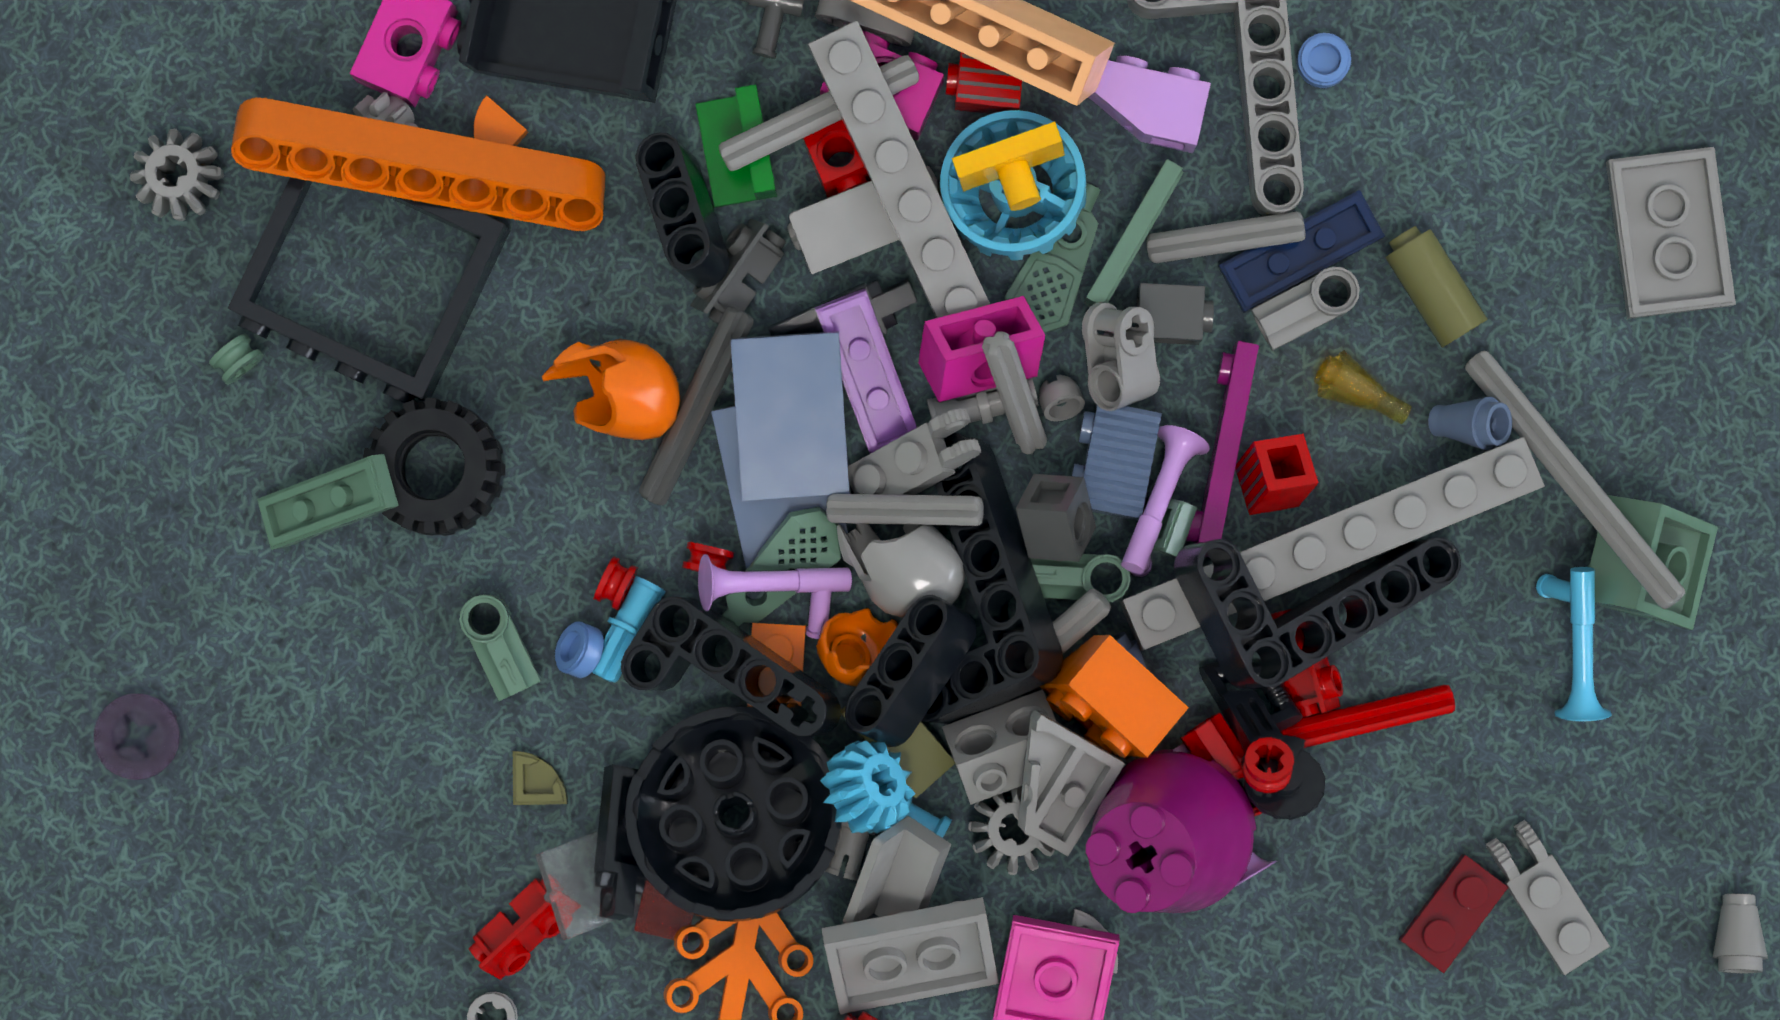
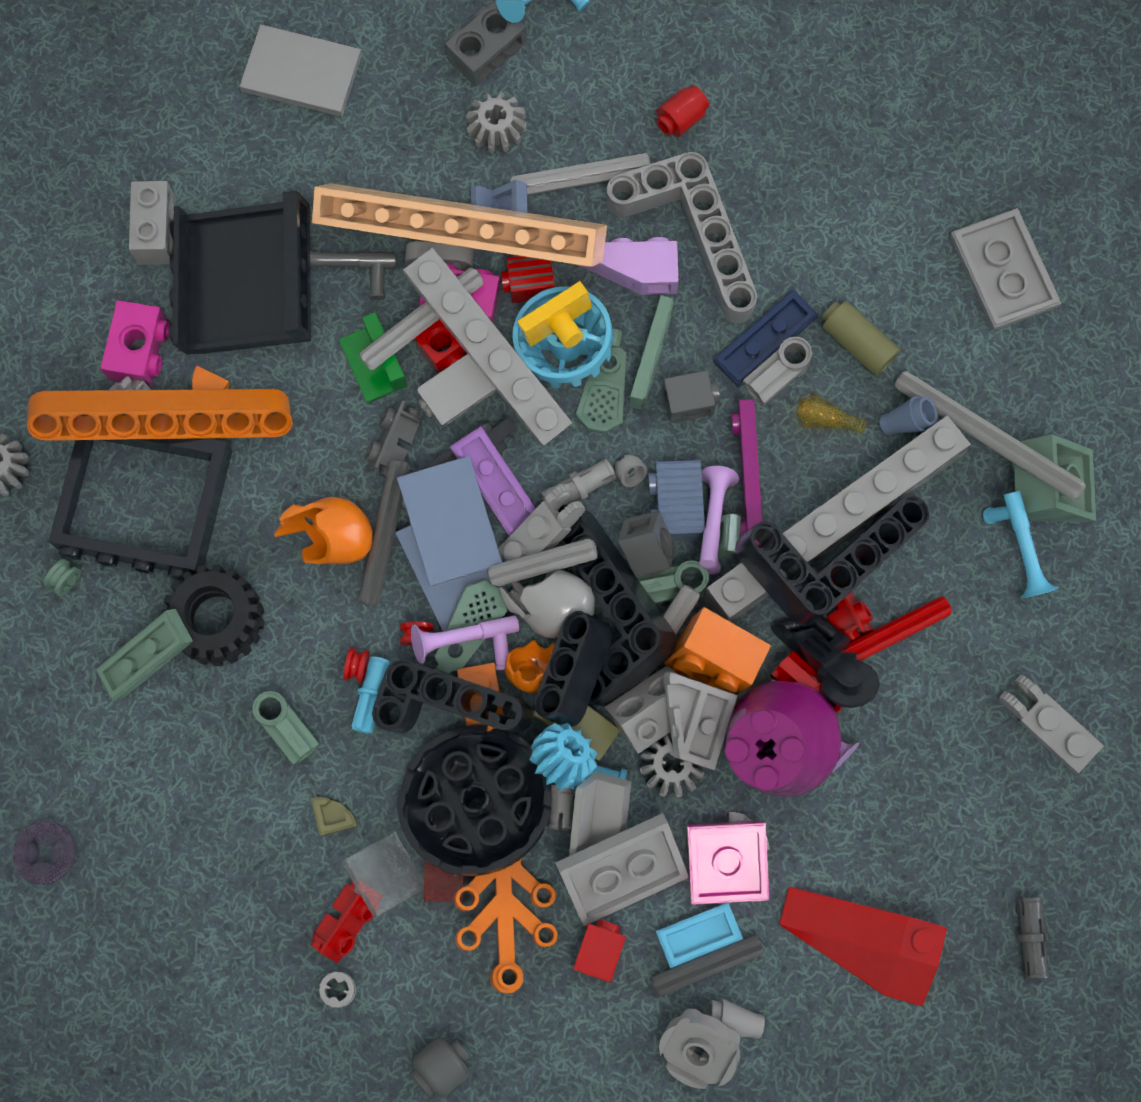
camera: 15 degrees left, 10 degrees down
medium blue tile [555,621,604,678] -> none
black hinge [594,764,647,921] -> none
black beam [635,132,729,288] -> none
dark pink brick [918,296,1045,402] -> none
light grey axle [982,331,1047,454] -> none
light grey piece [1082,302,1160,411] -> none
light grey axle [1147,211,1306,263] -> none
red brick [1235,433,1319,515] -> none
red bush [1243,737,1294,794] -> none
medium blue tile [1296,33,1351,88] -> none
dark red plate [1398,854,1509,973] -> none

